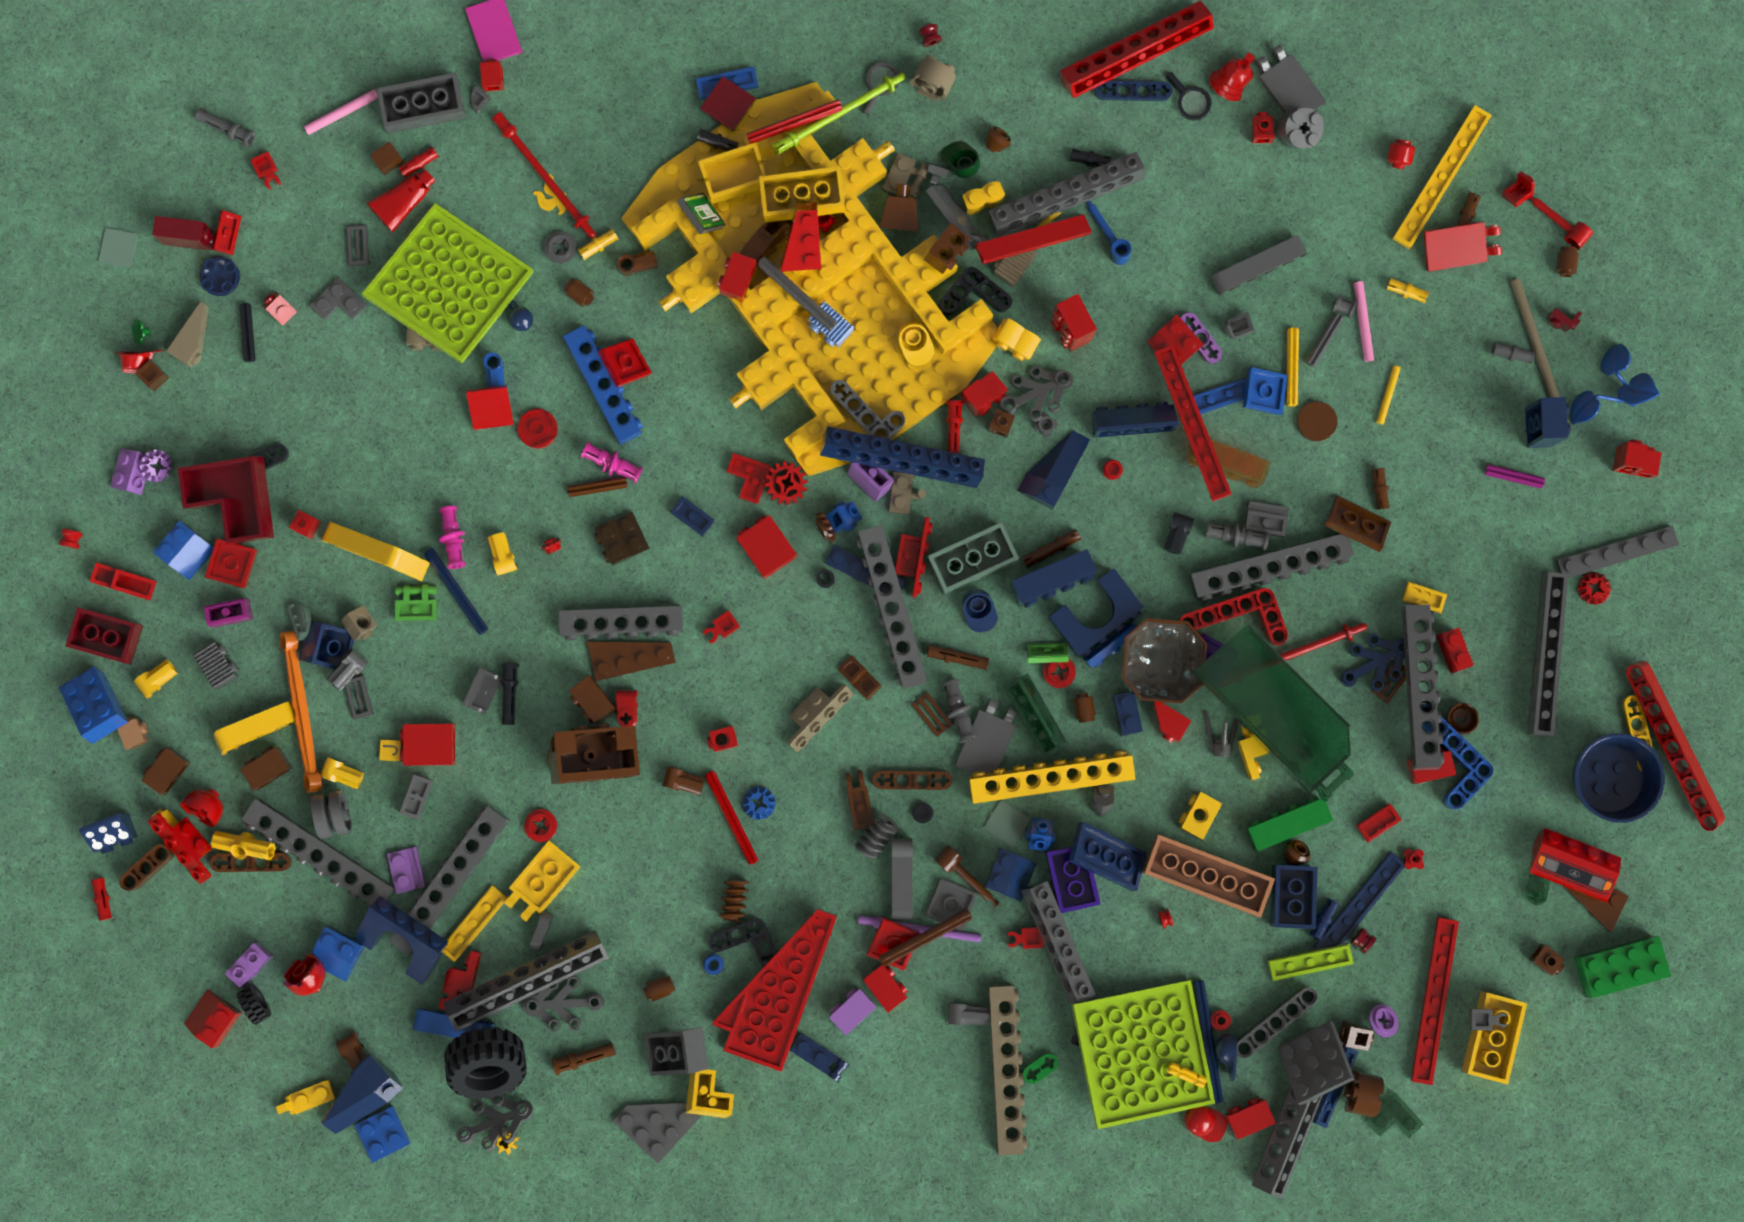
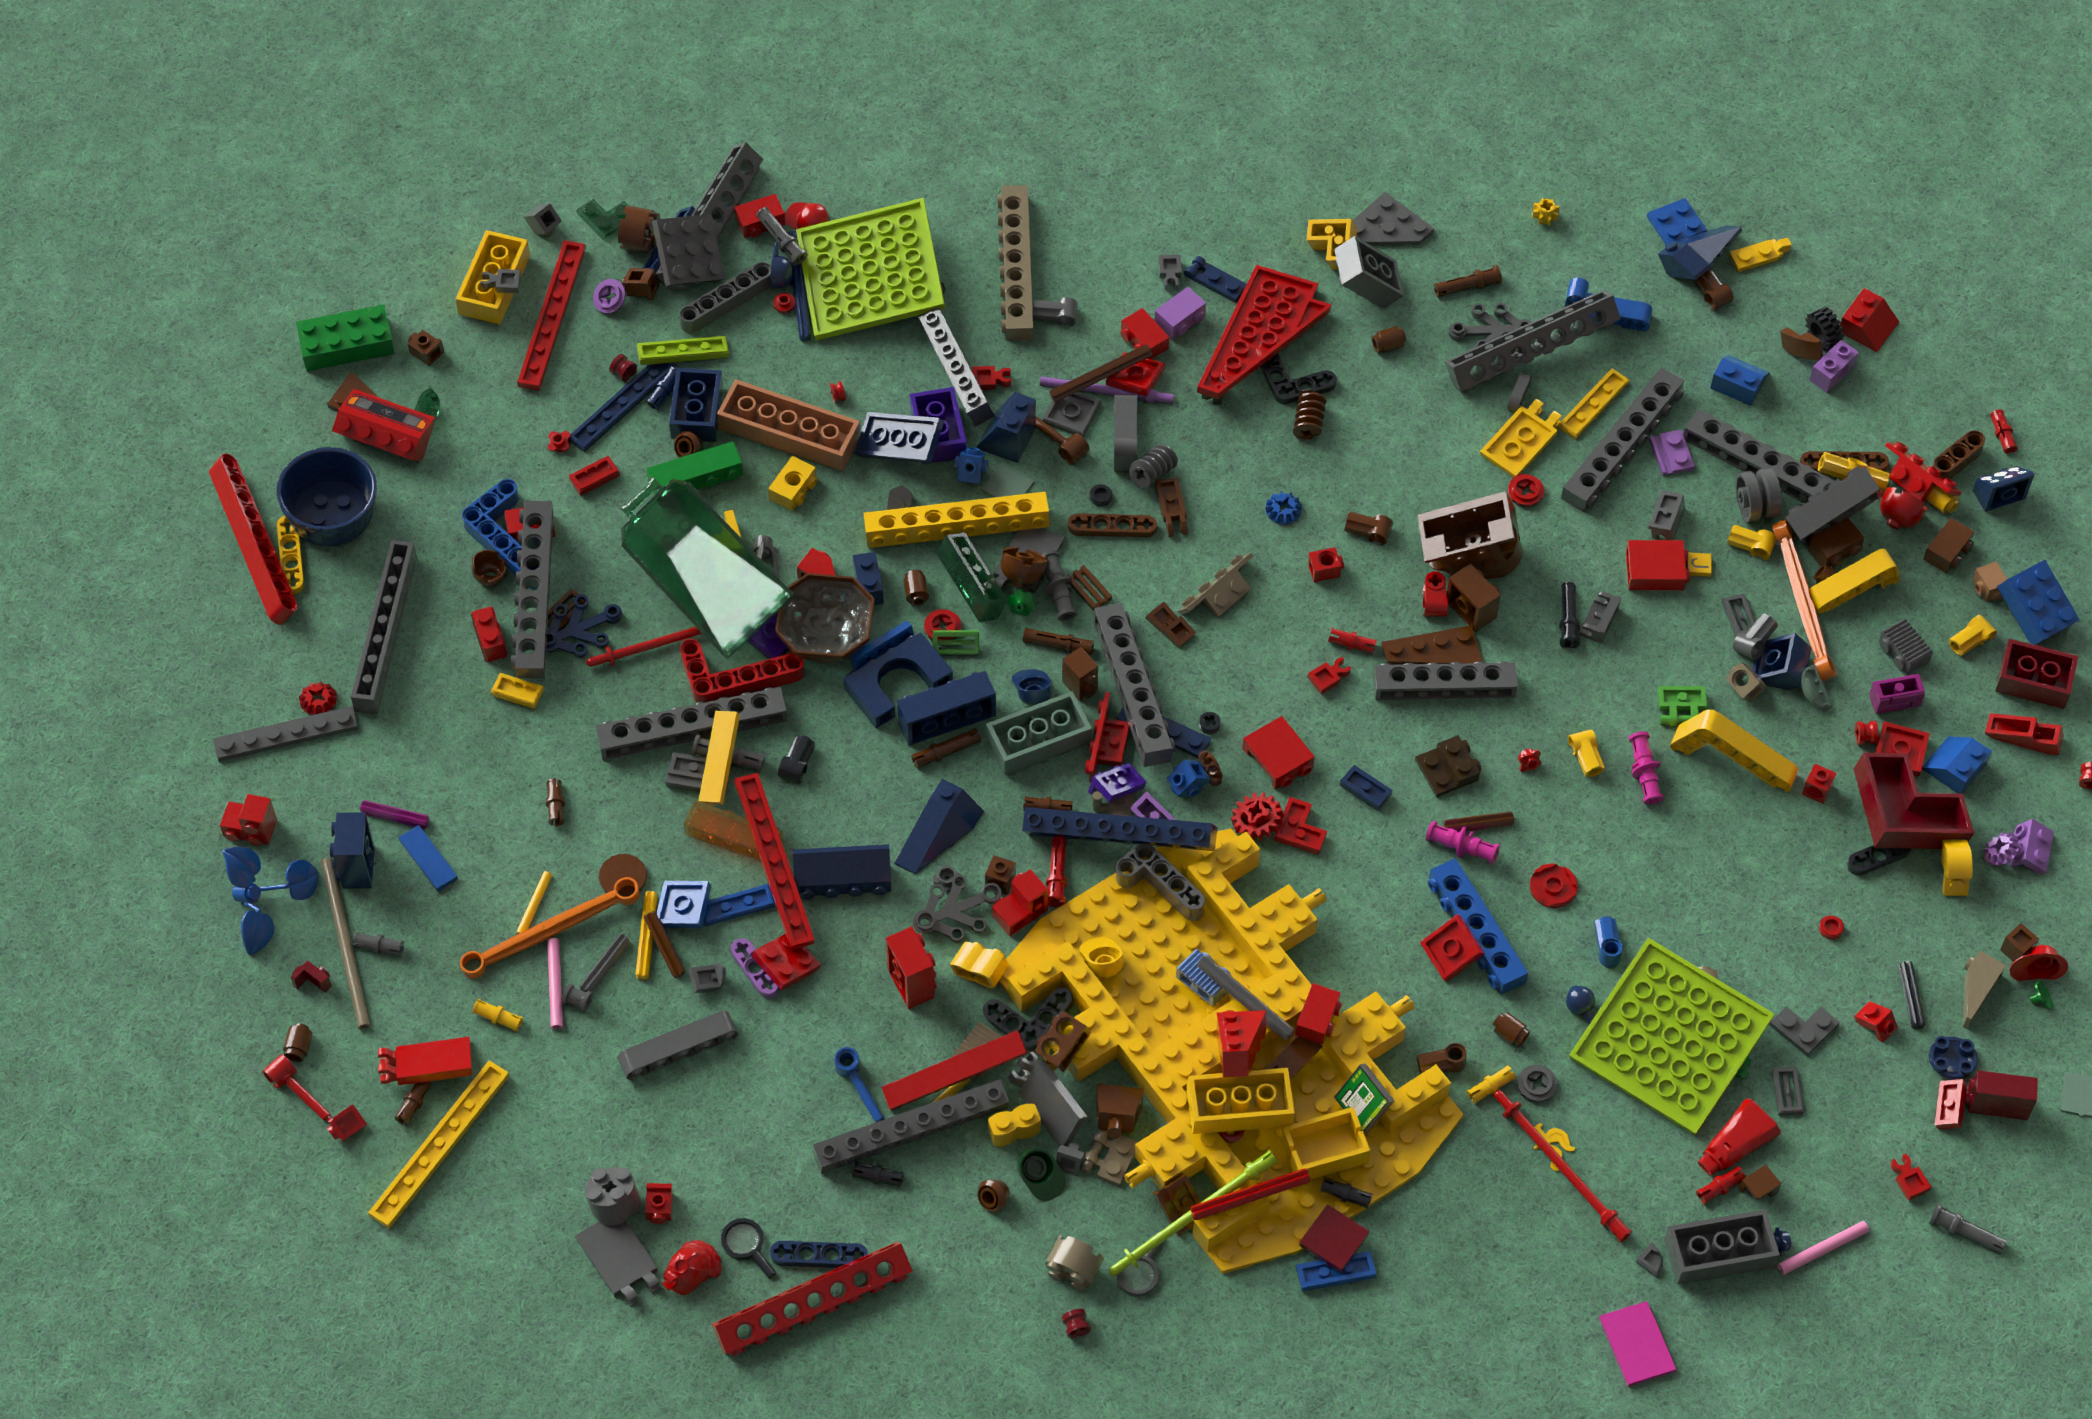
camera: 175 degrees left, 25 degrees down
red cylinder [283,954,326,996] -> none
dark blue arch [354,896,448,984] -> none
dark blue axle [424,548,488,635] -> none
red plate [438,950,482,1010] -> none
black tyre [444,1027,527,1100] -> none
dark grey plant [456,1096,533,1151] -> none
red tile [466,385,514,430] -> none
red brick [480,59,504,92] -> none
blue plate [703,954,724,975] -> none
red axle [705,771,758,865] -> none
green beam [1022,1053,1058,1084] -> none
red plate [1102,460,1123,480] -> none
yellow axle [1167,1062,1207,1088] -> none
reddish brown tile [1325,496,1391,552] -> none
red head [1387,139,1415,169] -> none
none -> blue tile [398,825,458,892]
none -> orange piece [460,877,640,978]
none -> dark grey brick [523,203,562,236]
none -> reddish brown axle [644,911,685,978]
none -> yellow tile [699,711,740,805]
none -> dark grey pin [756,207,808,266]
none -> reddish brown cylinder [1000,547,1047,588]
none -> green plant [1007,589,1036,616]
none -> reddish brown pin [1023,796,1073,811]
none -> reddish brown brick [1062,647,1098,701]
none -> dark purple bracket [1088,763,1147,802]
none -> reddish brown plate [1153,1173,1201,1236]
none -> dark grey plate [1158,255,1182,291]
none -> red pin [1328,627,1377,654]
none -> dark blue plate [1773,1227,1791,1257]
none -> reddish brown slope [1780,327,1823,361]
none -> dark grey brick [1786,466,1883,546]
none -> reddish brown plate [1813,565,1835,584]
none -> red tile [1819,915,1844,940]
none -> red wheel [1855,721,1879,745]
none -> yellow brick [1941,840,1973,896]

